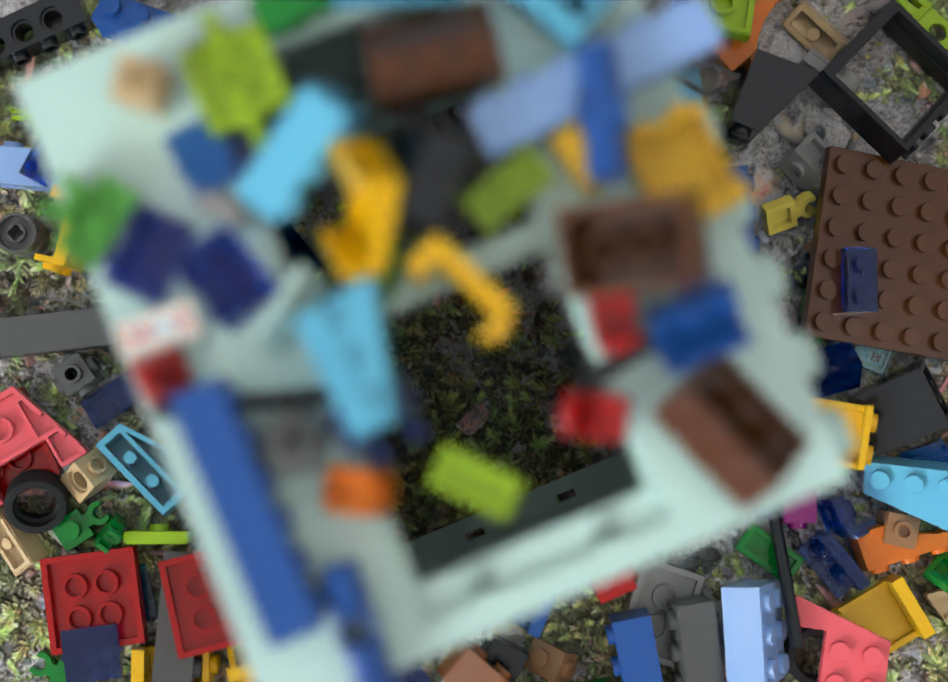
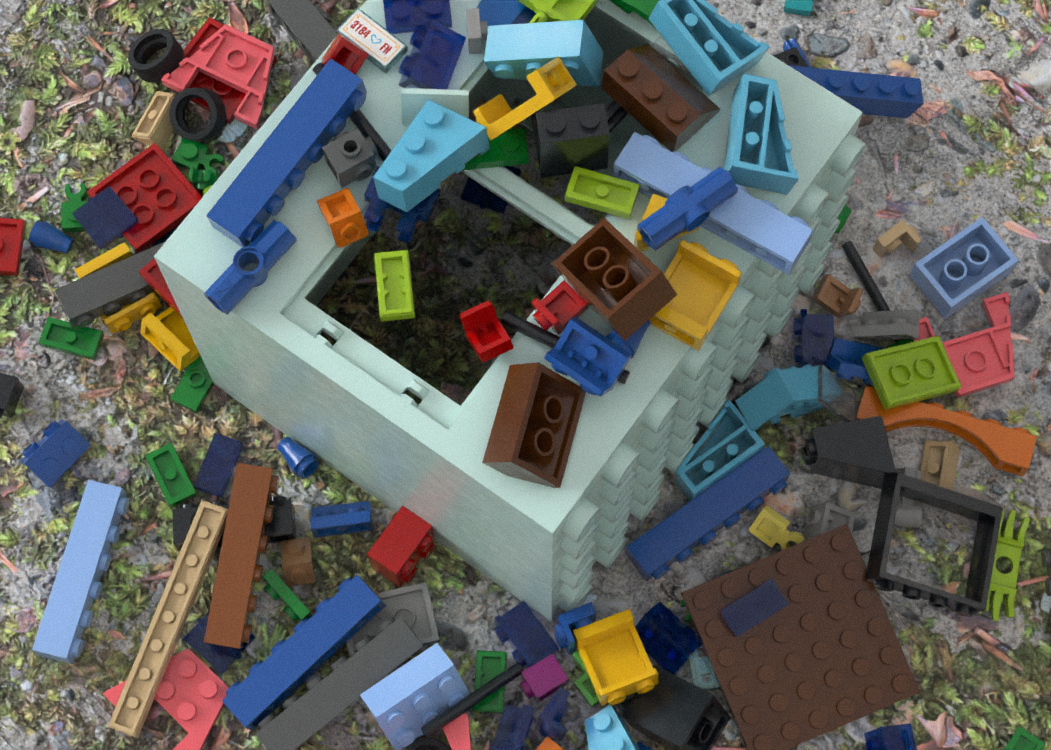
camera: 65 degrees right, 15 degrees down
tan brick [60,447,118,504] -> none
yellow panel [404,232,516,346] -> none

